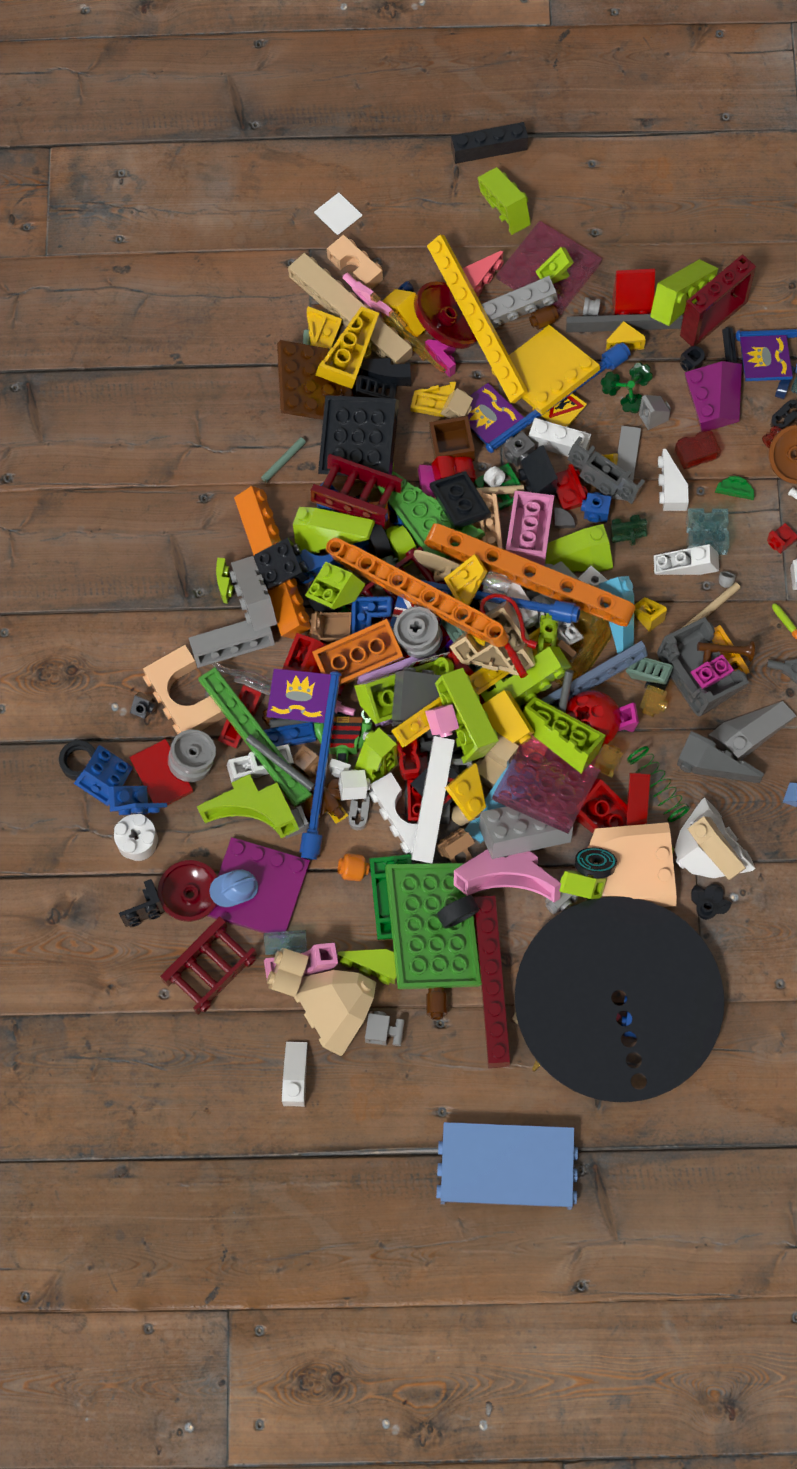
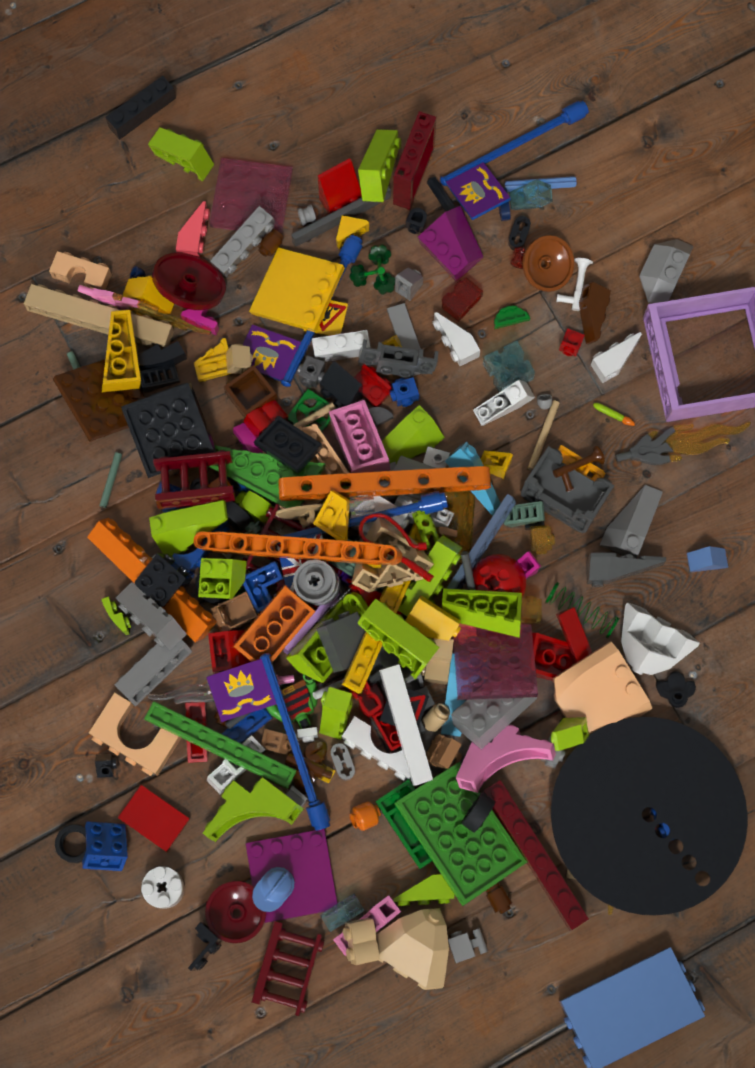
camera: 30 degrees left, 5 degrees up
blue bracket [108,786,168,815] -> none
light grey wheel [168,729,216,782] -> none
dark grey piece [246,734,315,791] -> none
white slope [282,1042,308,1107] -> none
yellow wing [306,306,342,349] -> none
white sticker [314,193,362,235] -> none
white brick [338,770,370,800] -> none
bright pink brick [425,704,459,738] -> none
yellow plate [427,234,528,403] -> none
yellow wing [444,763,486,821] -> none
white tile [484,466,505,487] -> none
lime slope [535,247,574,284] -> none
black tile [575,847,617,879] -> none
clear green hips [611,514,647,546] -> none
tan slope [687,816,746,880] -> none
dark pink slope [691,654,734,689] -> none

